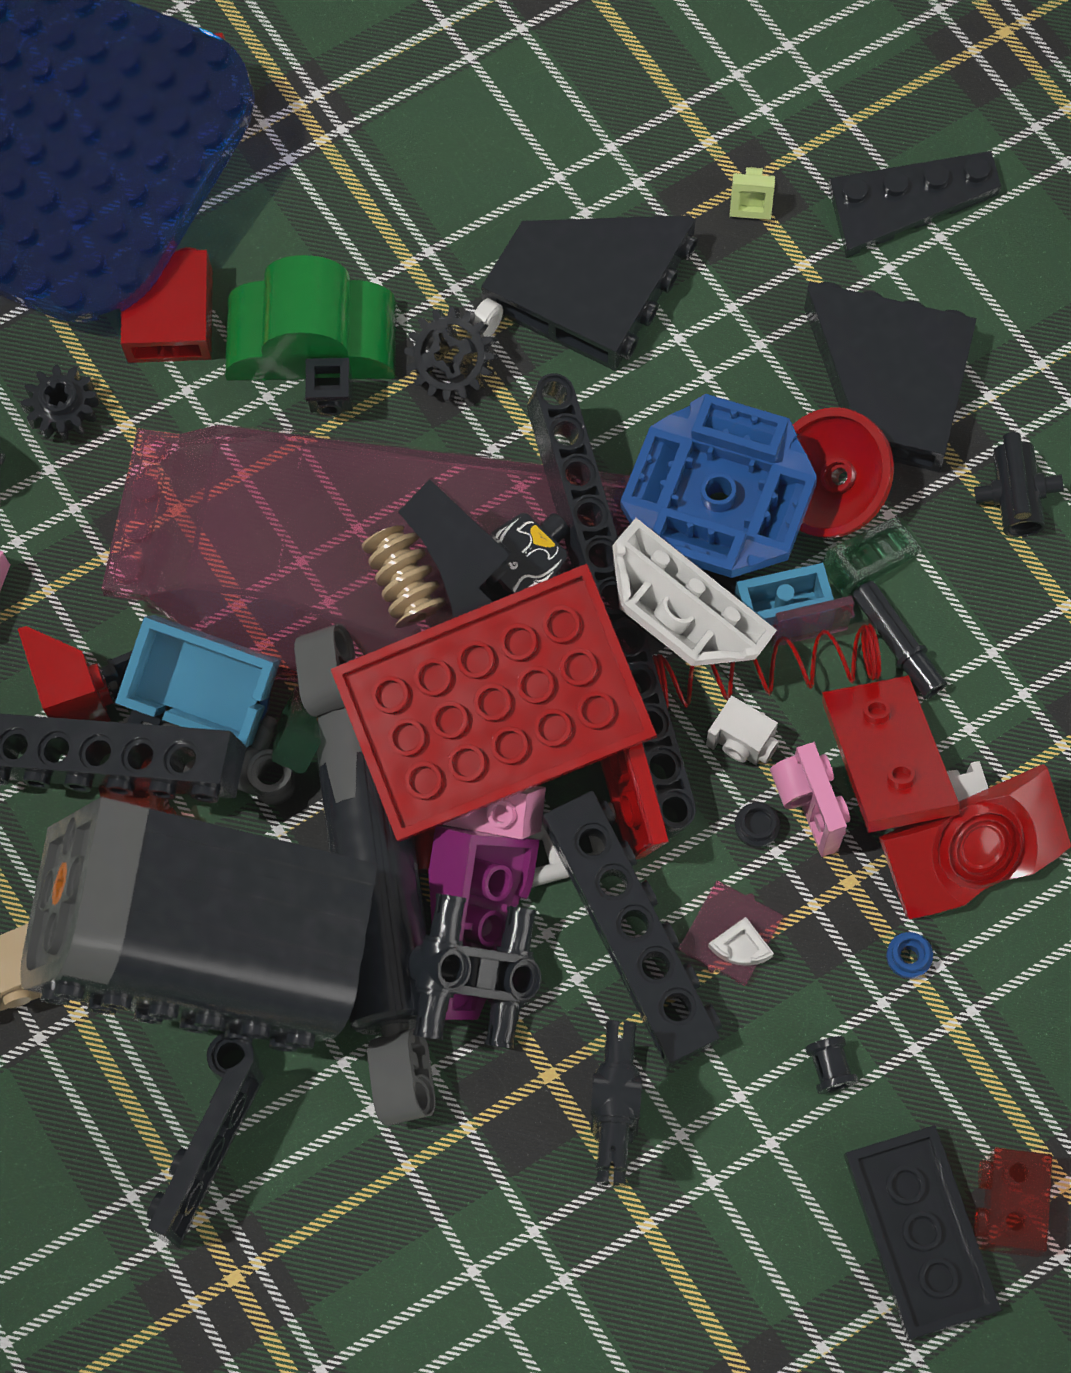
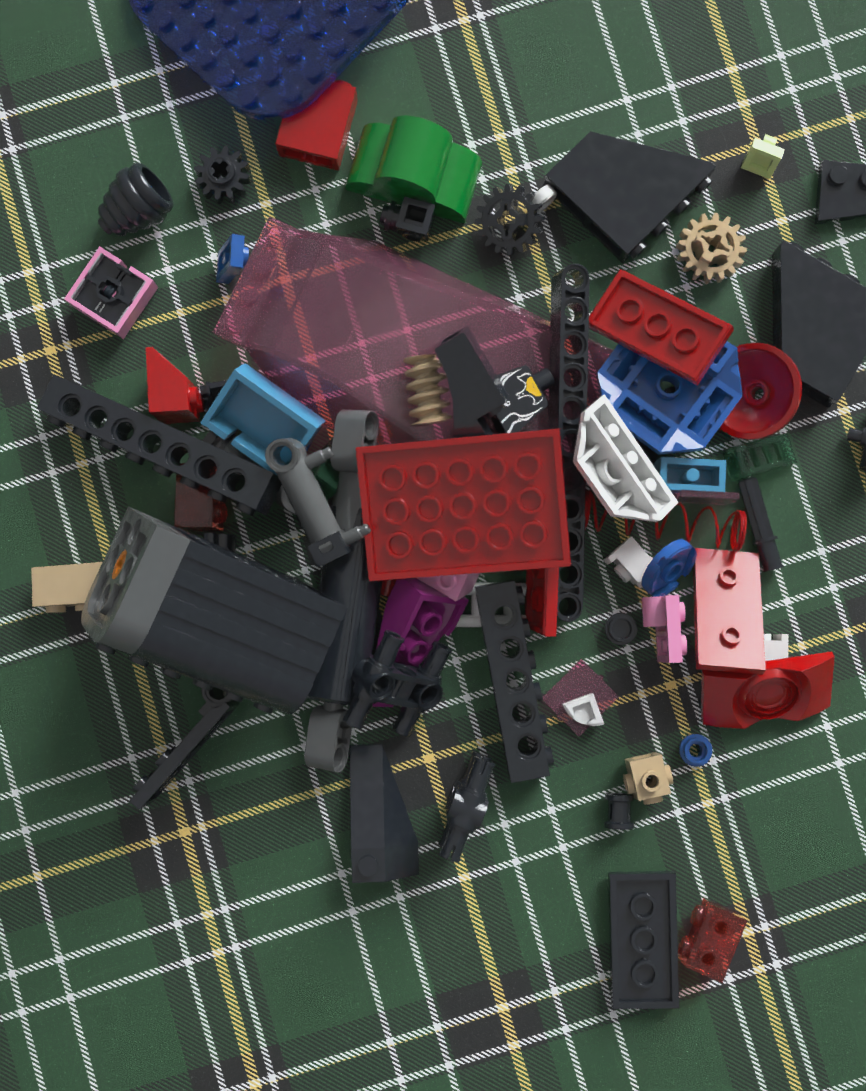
camera: 10 degrees right, 15 degrees up
none -> blue plate [216,234,249,284]
none -> dark grey piece [265,438,371,567]
none -> black wedge [350,744,419,883]
none -> black plate [379,200,401,232]
none -> red plate [589,269,734,386]
none -> tan brick [623,752,673,805]
none -> blue tile [641,539,697,597]
none -> tan gear [676,213,747,284]

